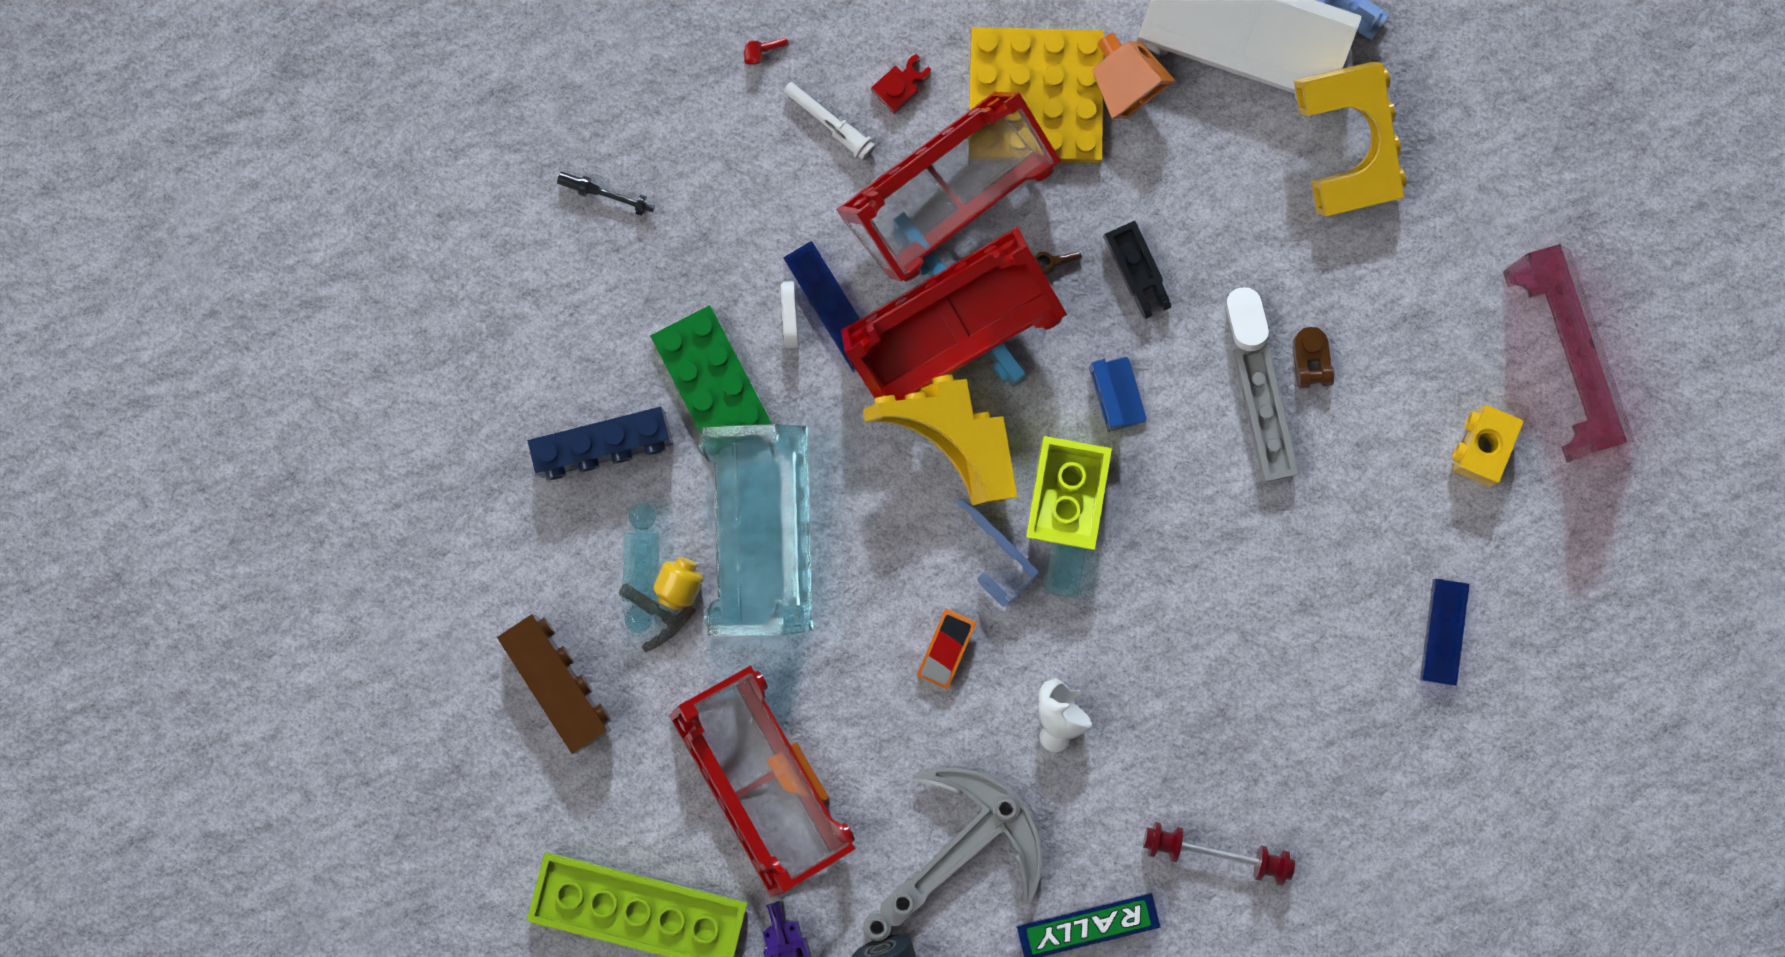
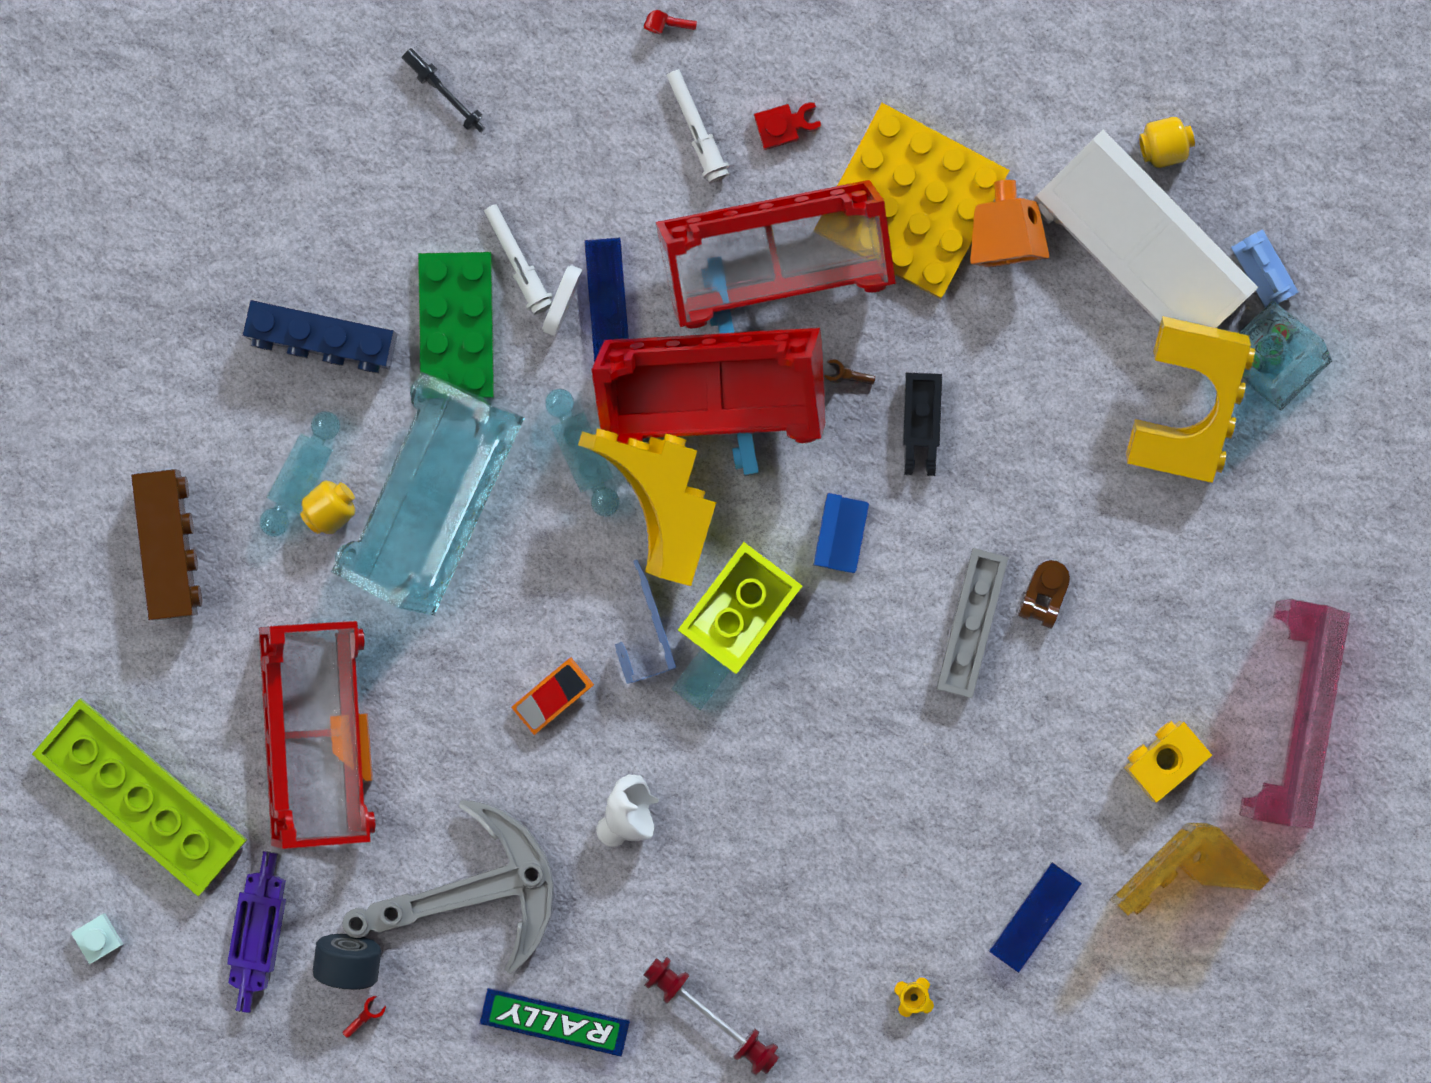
camera: 25 degrees right, 5 degrees up
clear smoke piece [619,583,697,652] -> none
white tile [1226,288,1269,351] -> none
none -> white pin [484,204,553,315]
none -> clear light blue plate [545,388,620,517]
none -> yellow plate [894,977,934,1017]
none -> clear yellow bracket [1109,823,1270,916]
none -> clear light blue slope [1239,300,1332,411]

